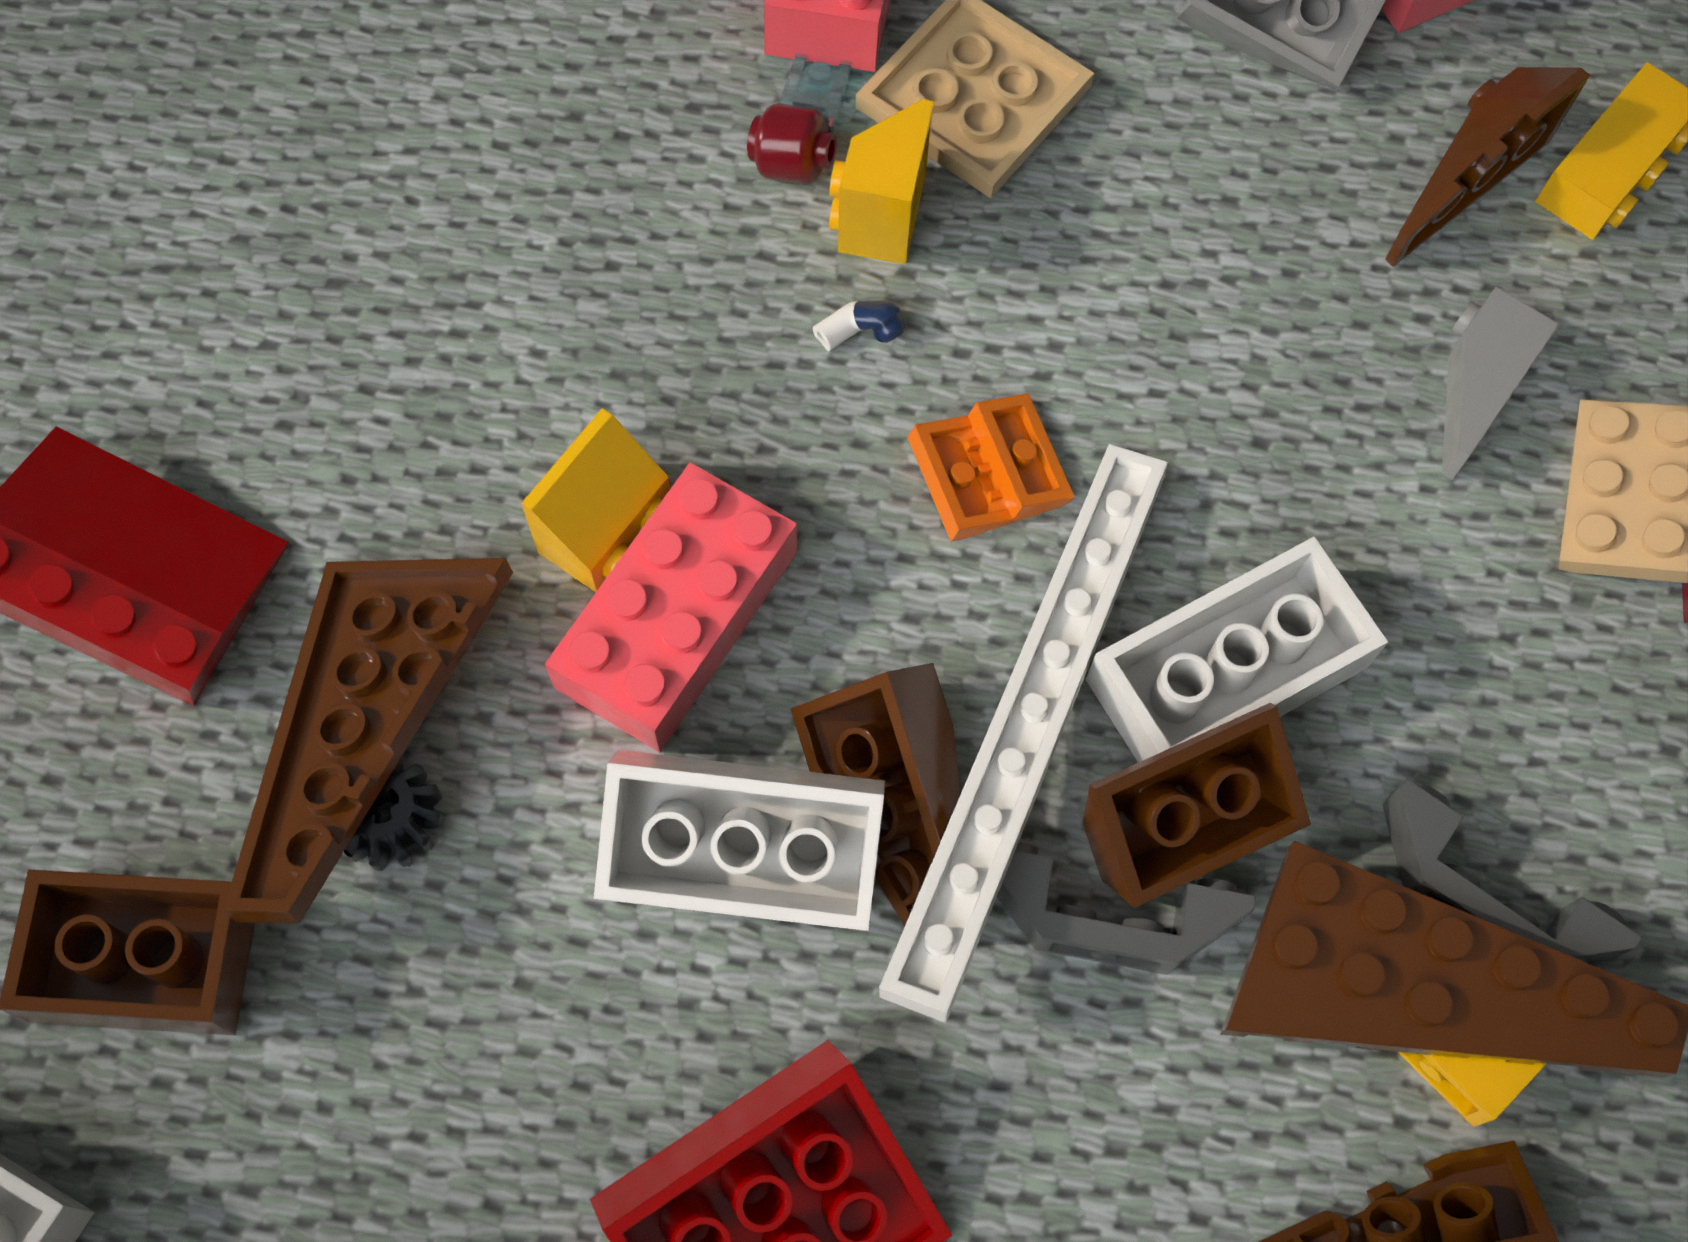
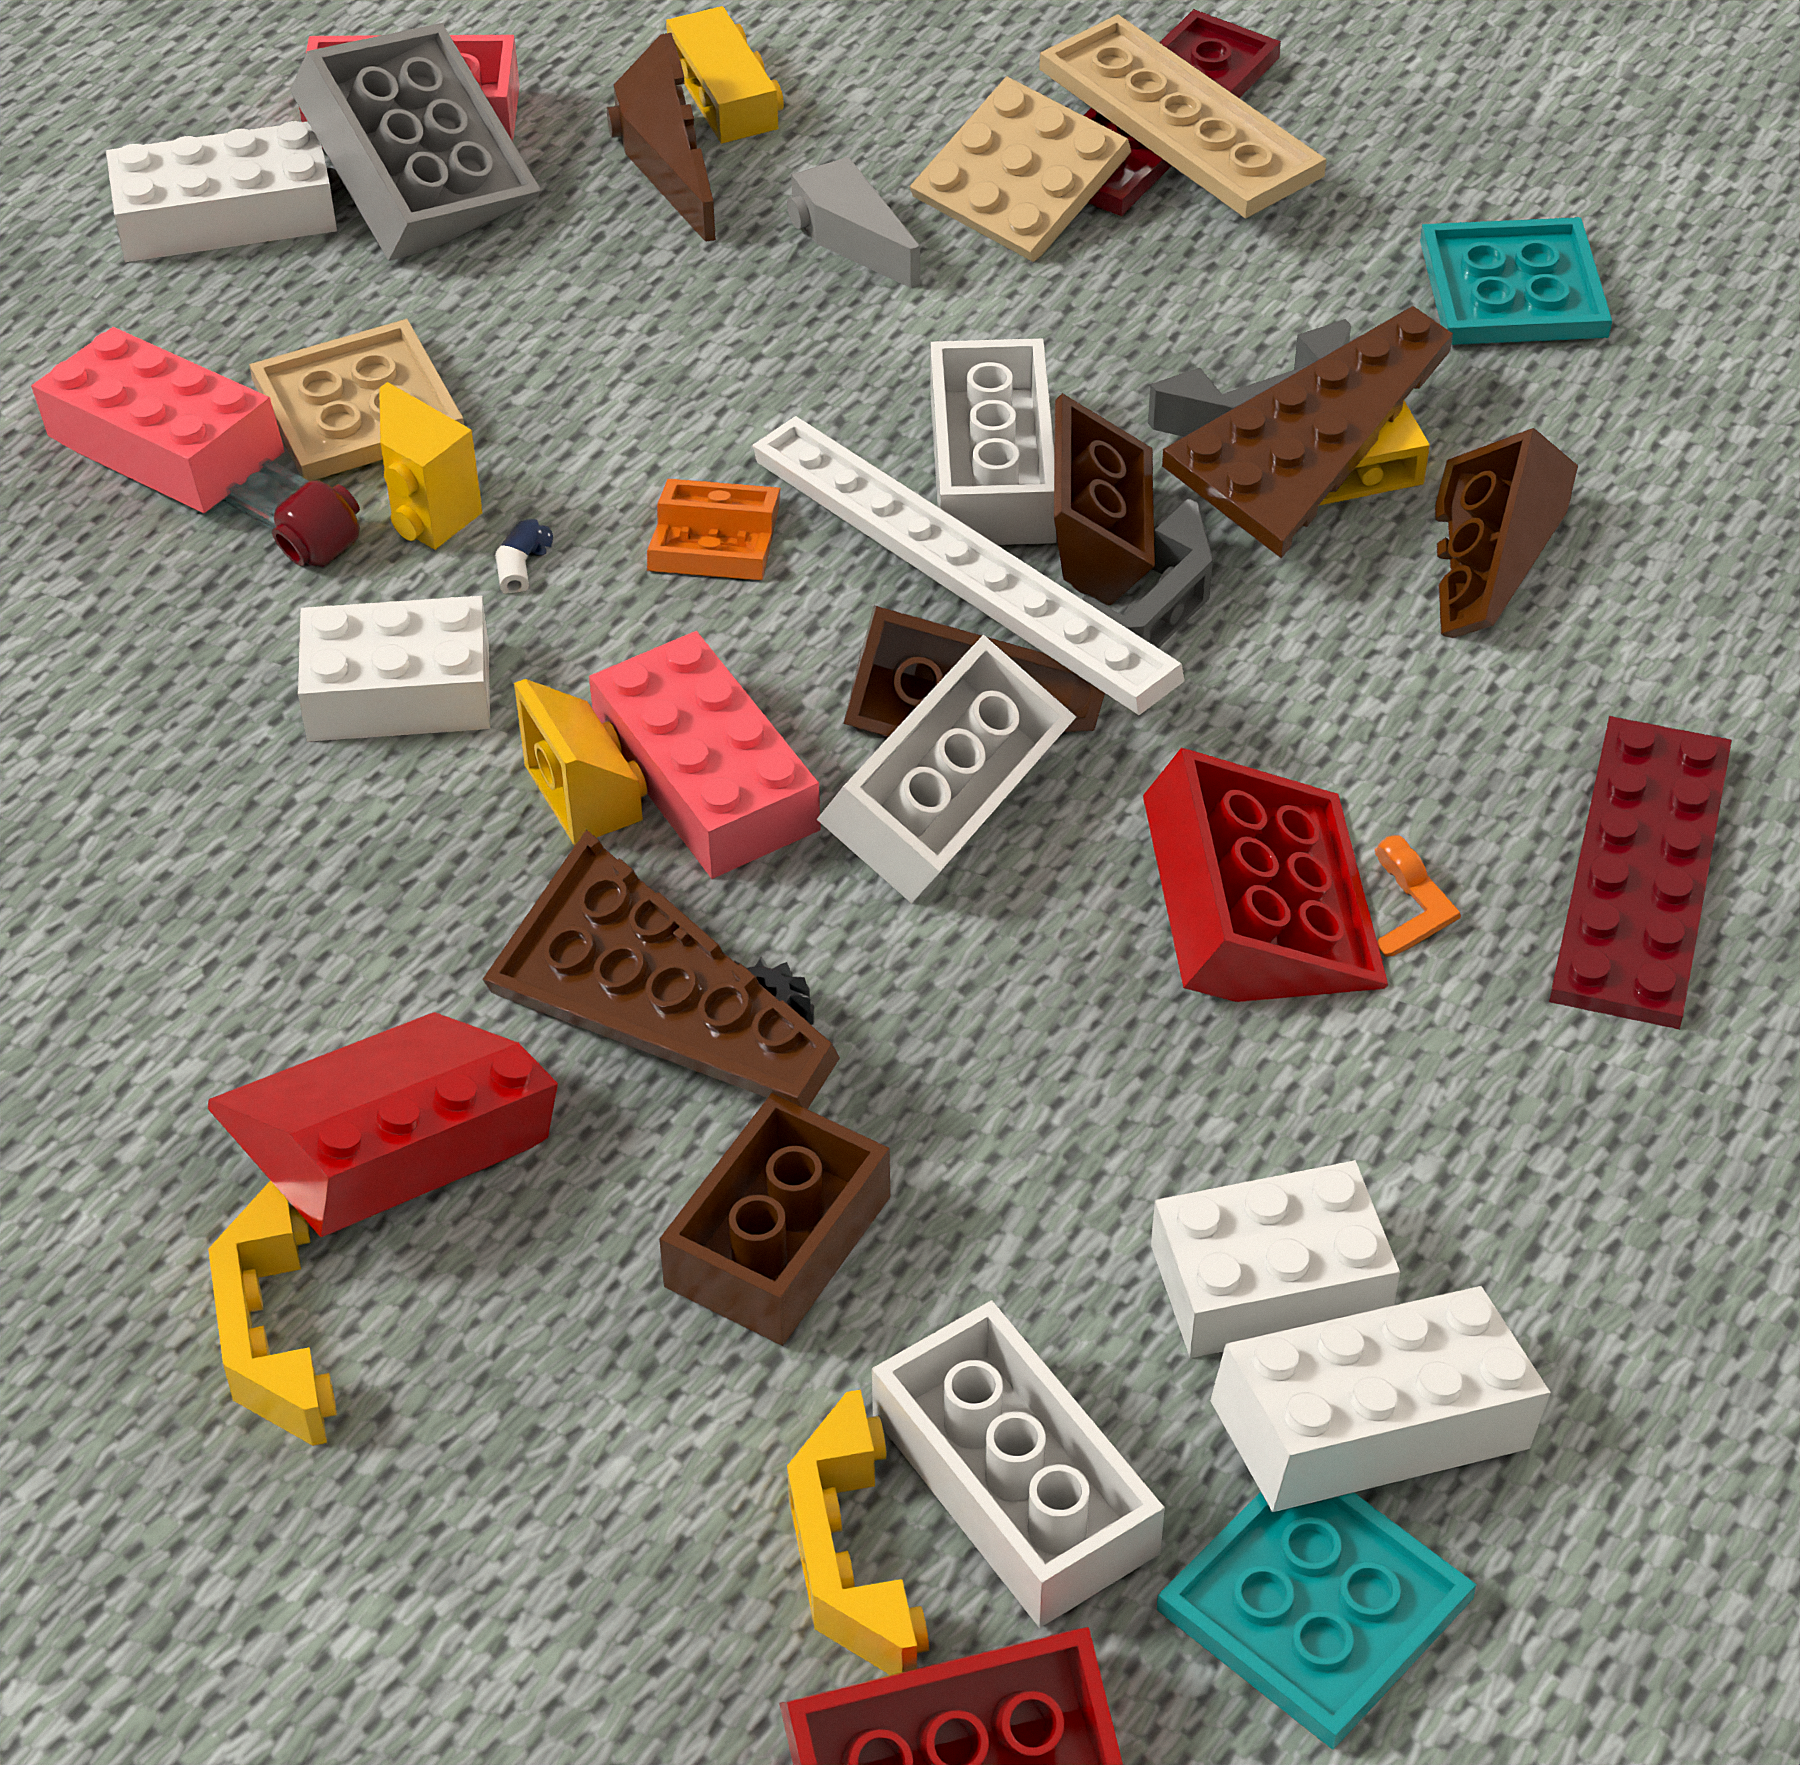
camera: 60 degrees left, 20 degrees down
none -> white brick [298,596,490,742]

